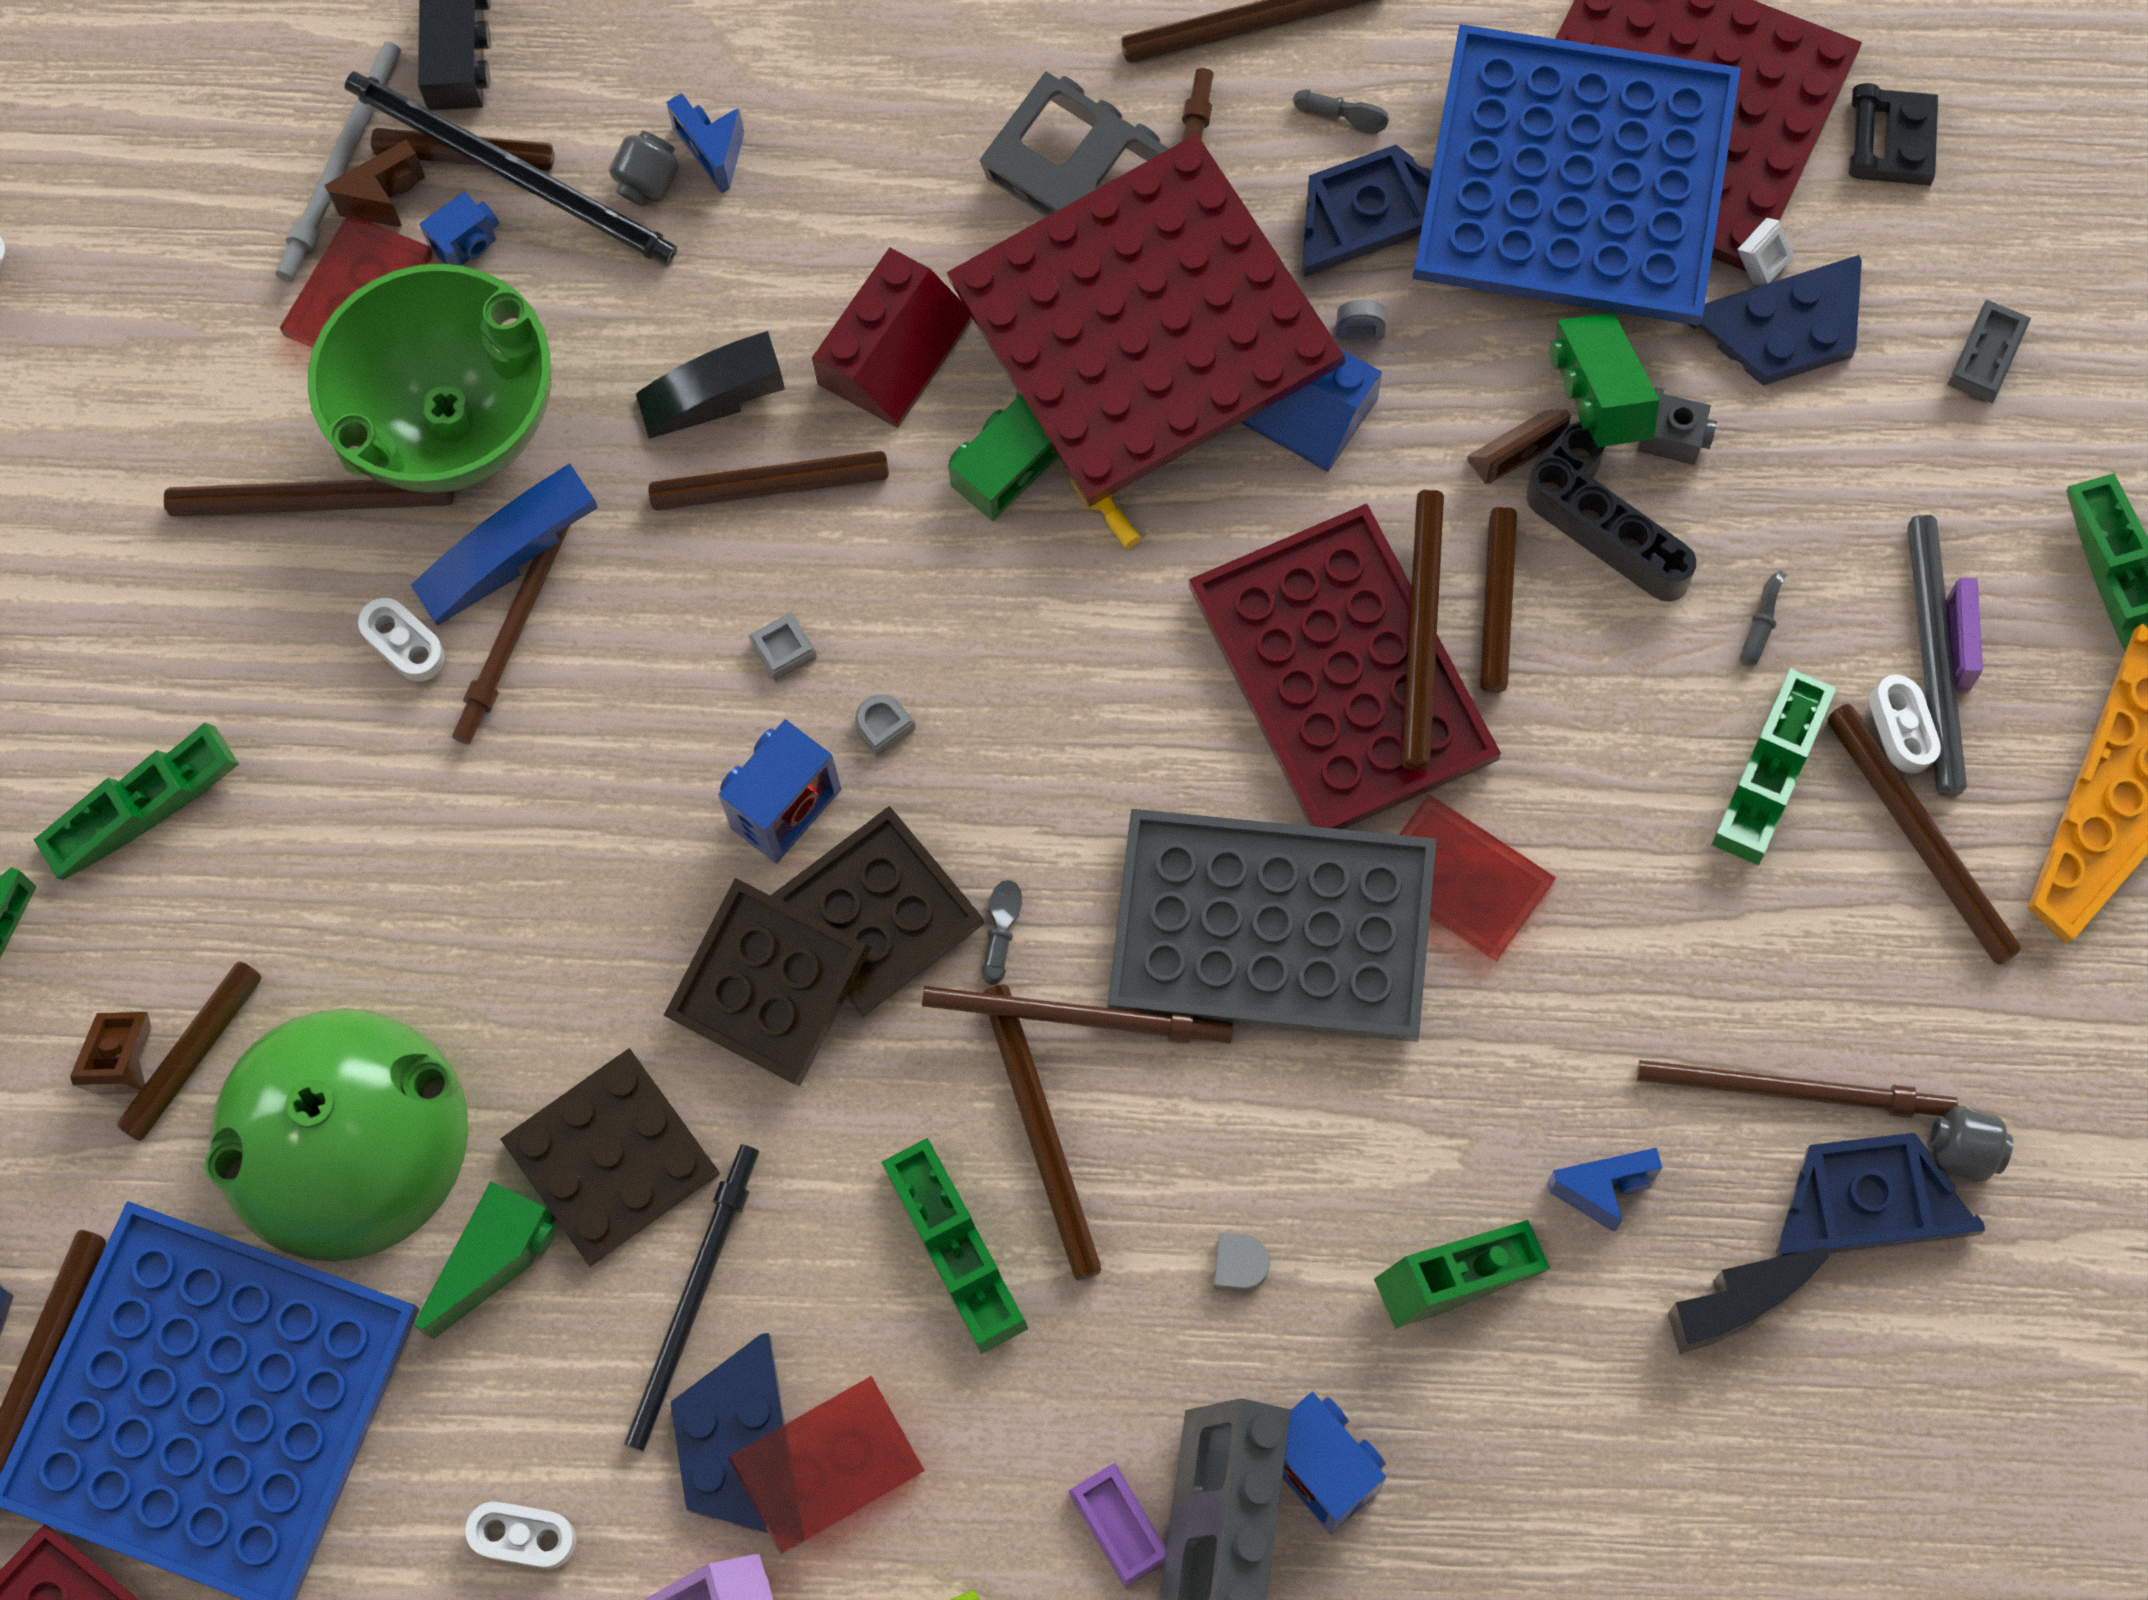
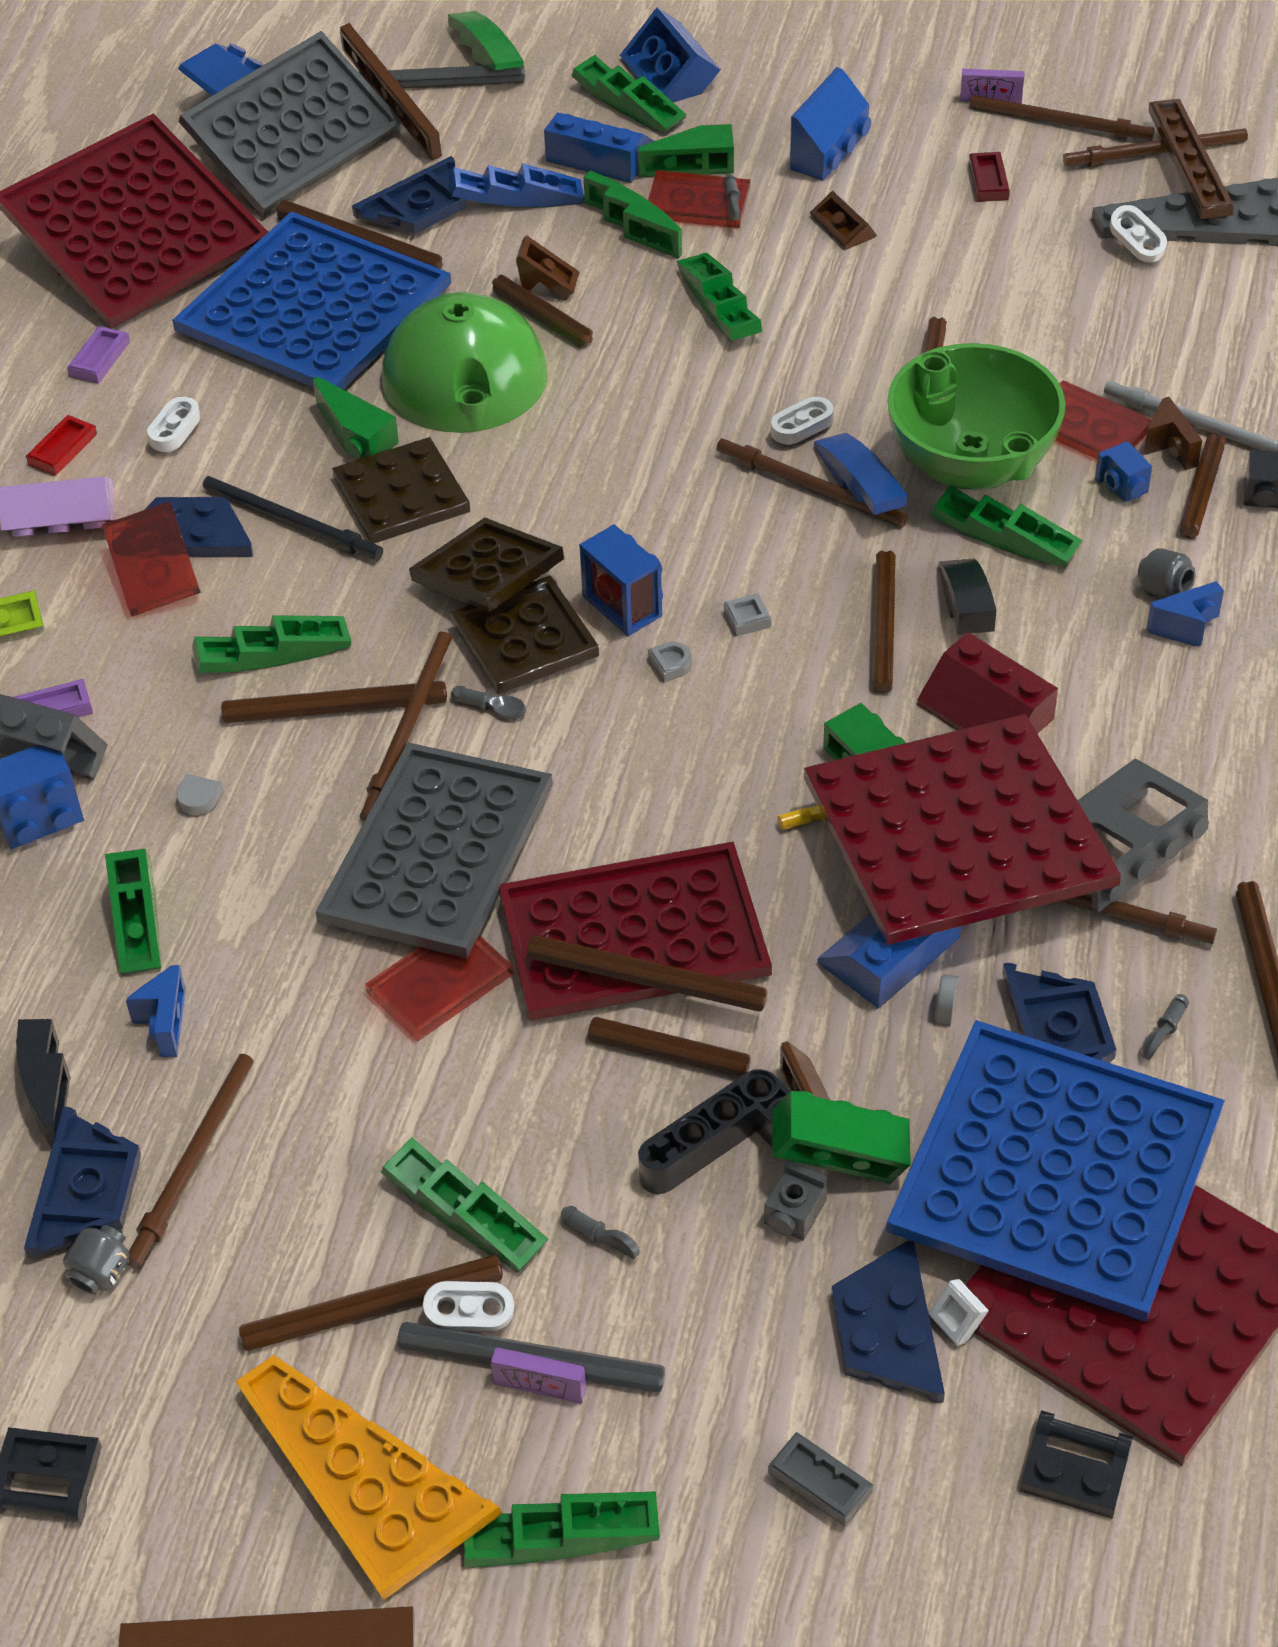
camera: 100 degrees right, 20 degrees down
black piece [344,71,678,265] -> none
none -> green slope [930,486,1083,567]

